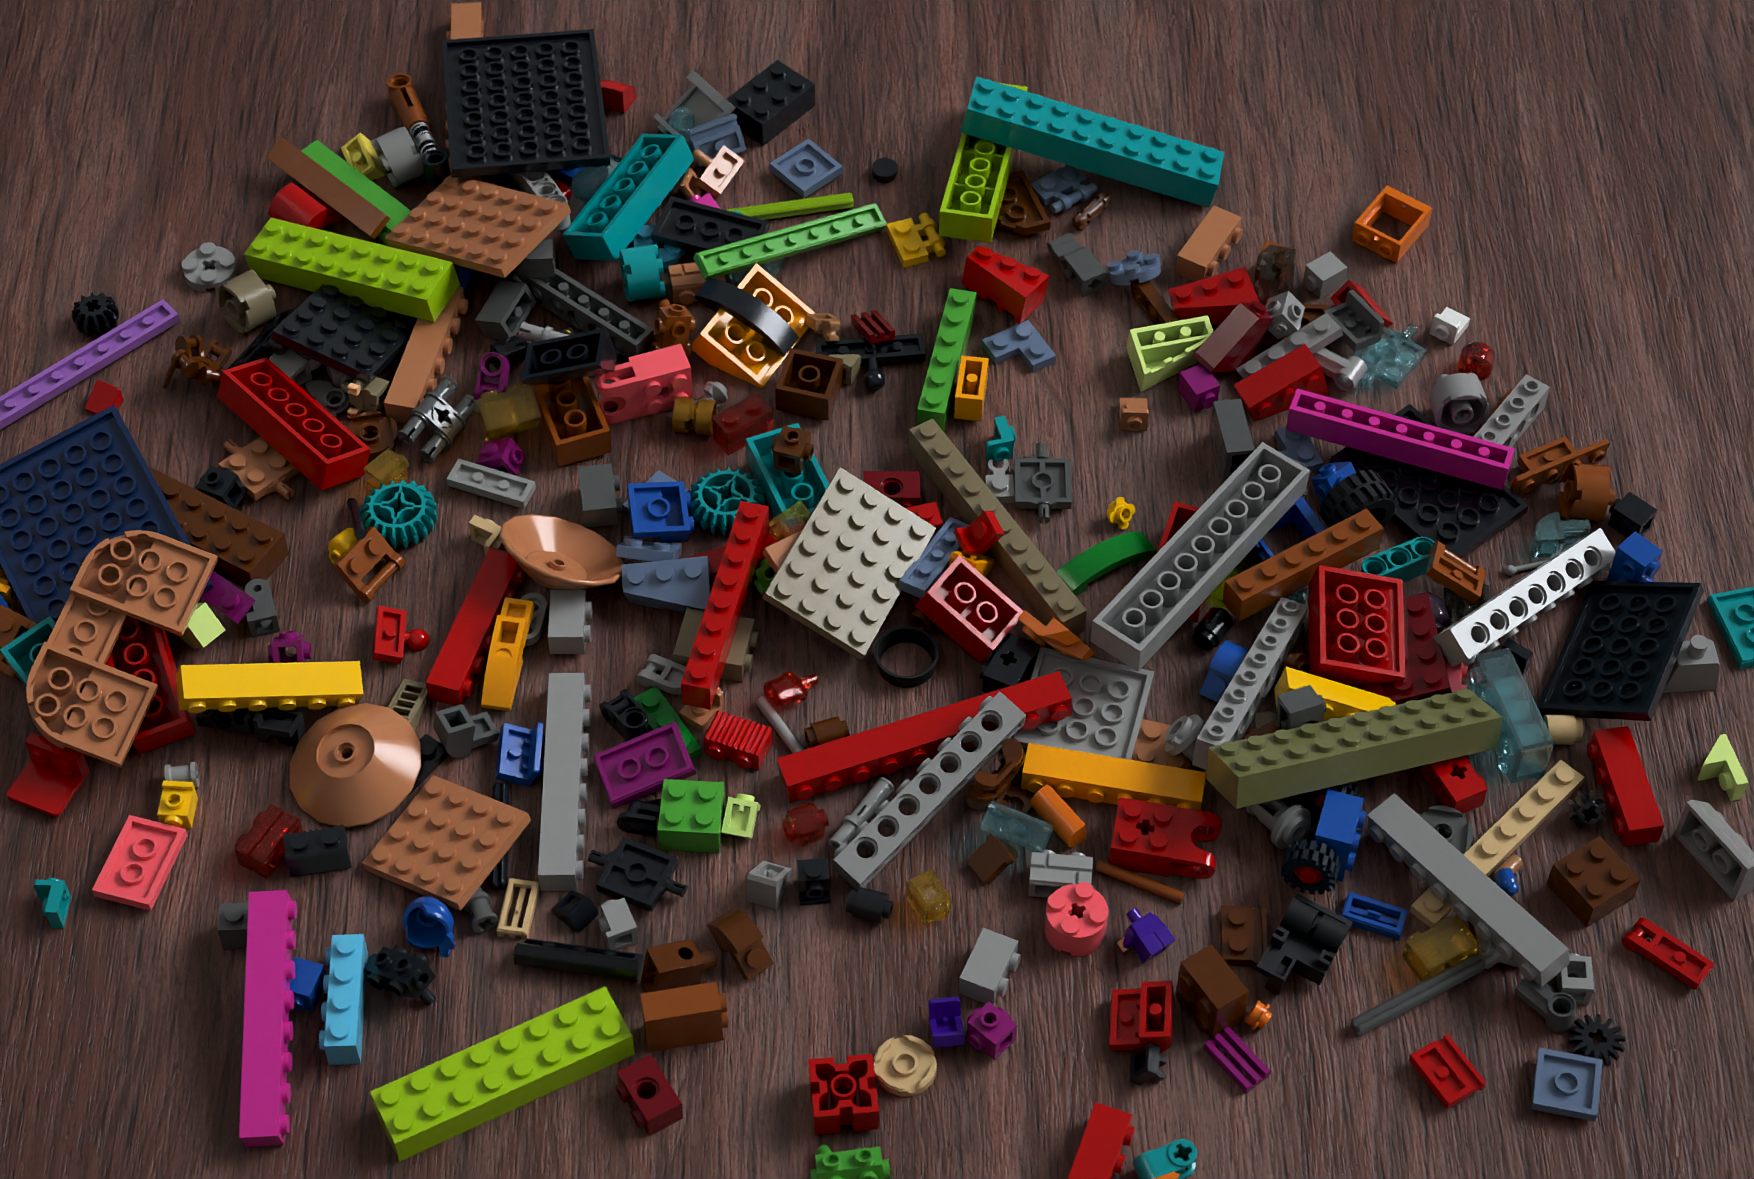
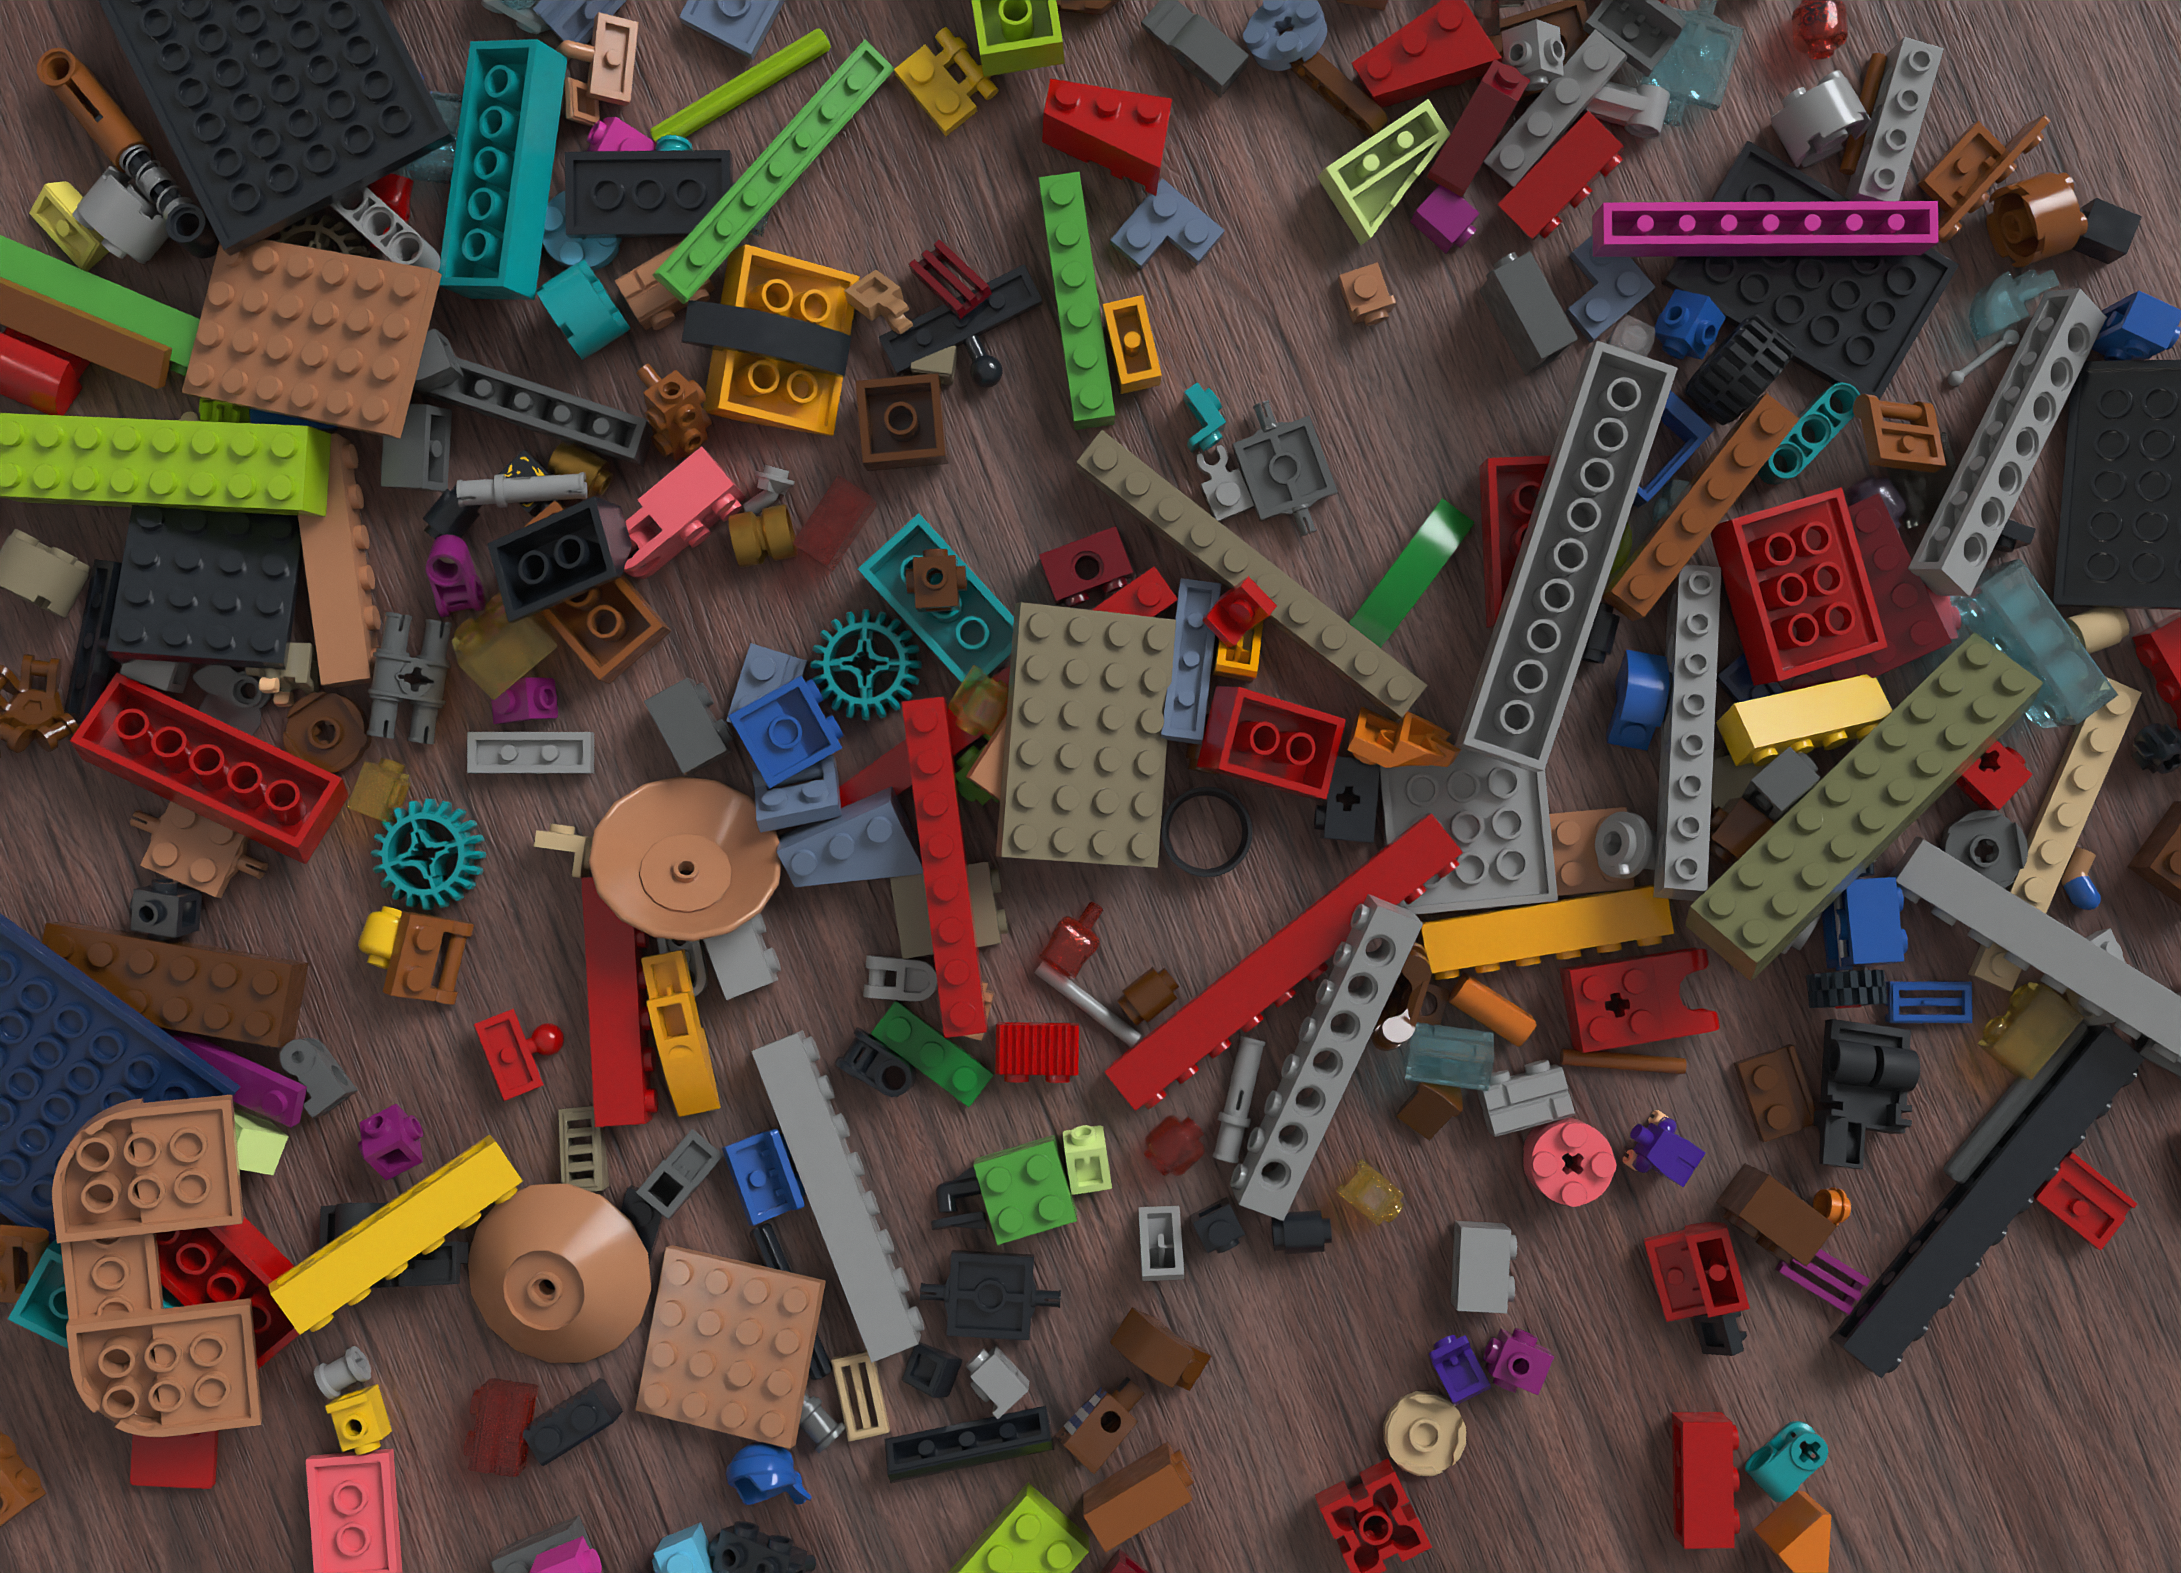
camera: 25 degrees left, 35 degrees up
black bar [346,498,366,539] -> none
magenta tile [593,721,696,809] -> none
yellow plate [1107,497,1135,530] -> none
reddish brown plate [1283,653,1310,673] -> none
none -> black brick [1829,1025,2145,1379]

